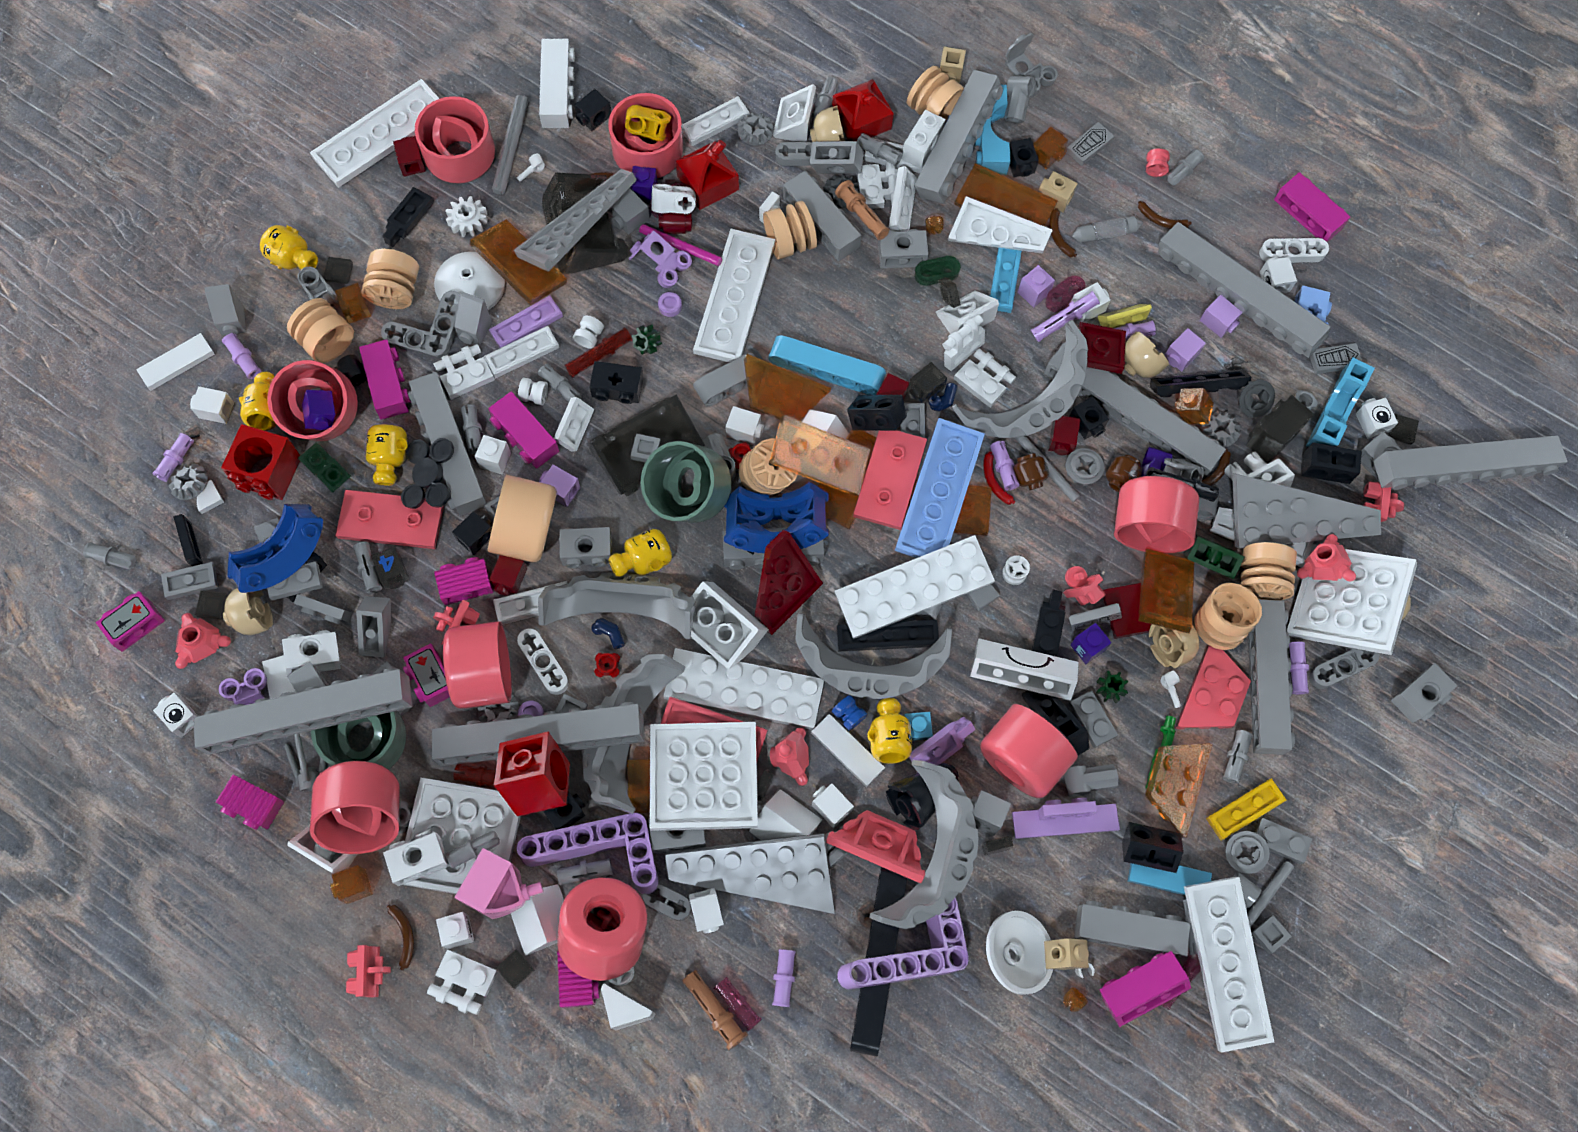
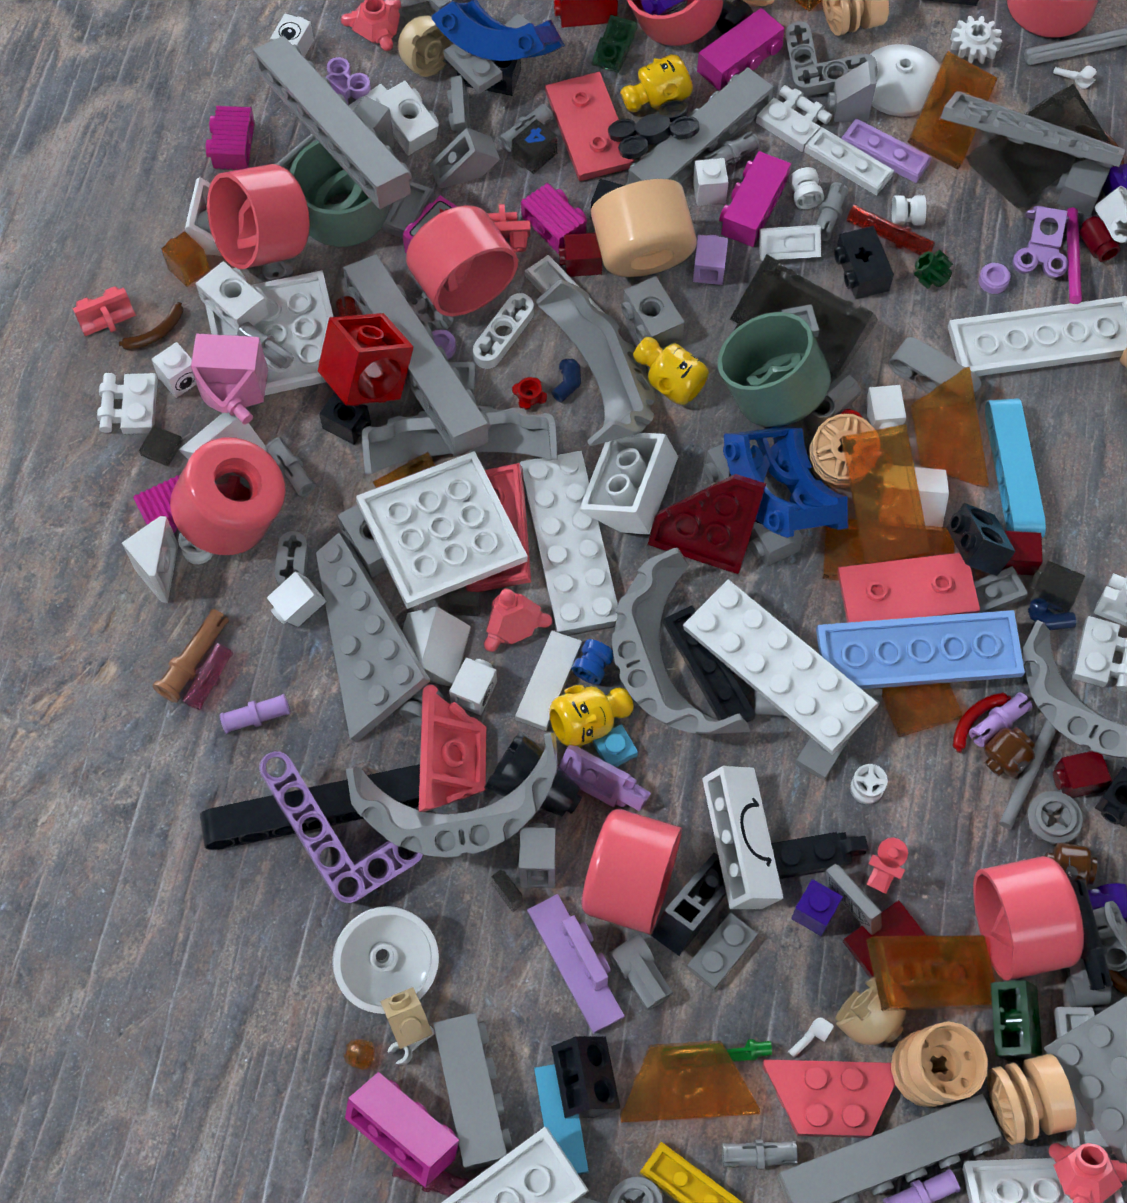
camera: 70 degrees right, 5 degrees down
lavender beam [517,813,658,894] -> none
dark green gear [1096,671,1129,703] -> none

